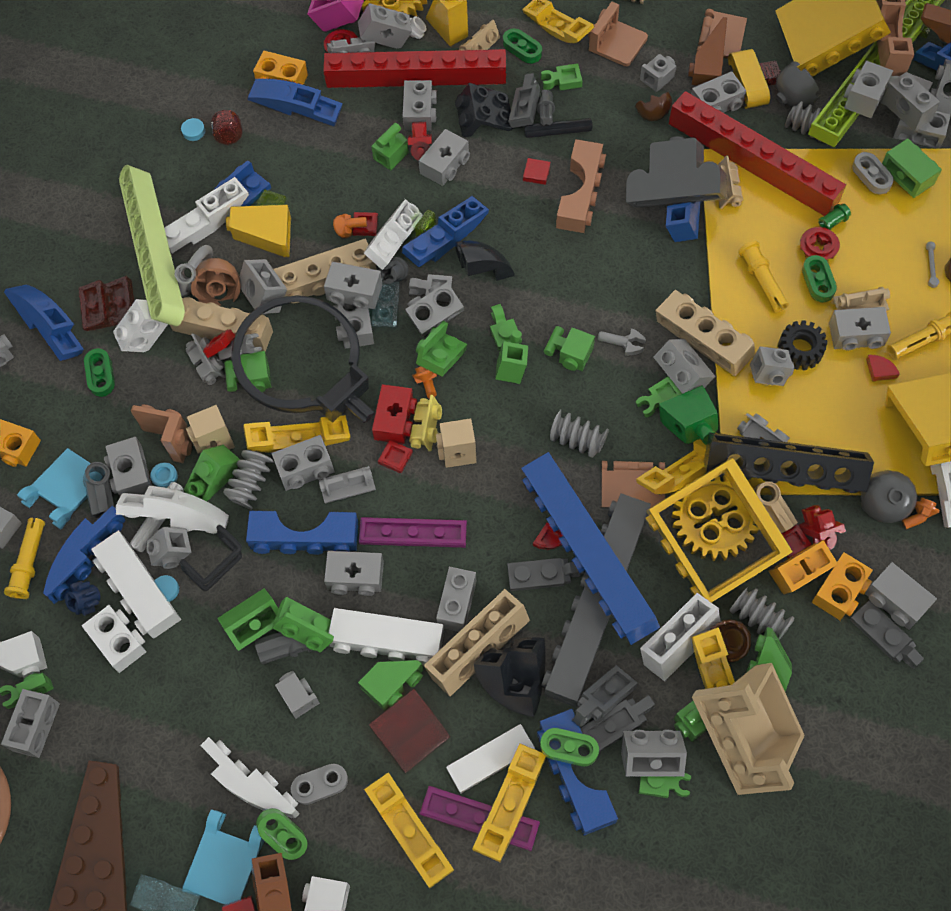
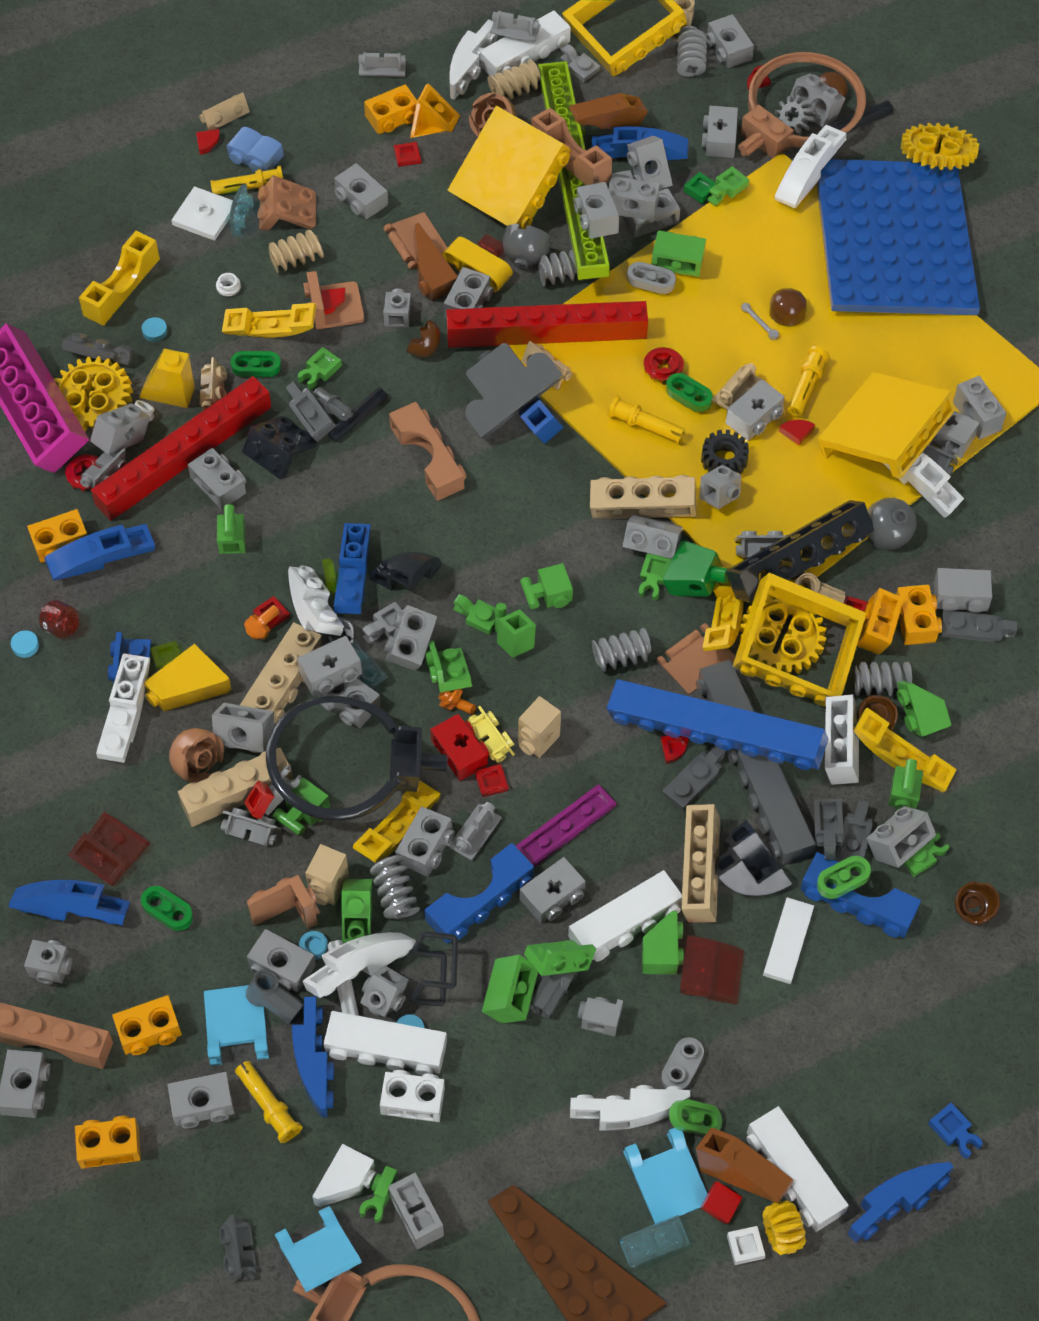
camera: 45 degrees left, 5 degrees down
dark blue gear [65,581,100,616] -> none
white brick [113,299,168,352] -> none
yellowish green beam [119,165,185,326] -> none
light grey piece [175,245,213,297] -> none
yellow slope [364,773,454,889] -> none
red hips [408,122,432,160] -> none
light grey brick [419,129,470,186] -> none
magenta tile [420,786,540,851] -> none
light grey brick [436,567,477,632] -> none
yellow slope [472,743,546,862] -> none
red tile [523,158,551,185] -> none
light grey bar [598,329,646,356] -> none
tan windscreen [692,663,805,795] -> none
red hips [798,505,846,550] -> none
green pin [818,204,851,230] -> none
orange plate [902,498,940,530] -> none
none -> red tile [321,287,346,315]
none -> reddish brown hair [954,881,1000,925]

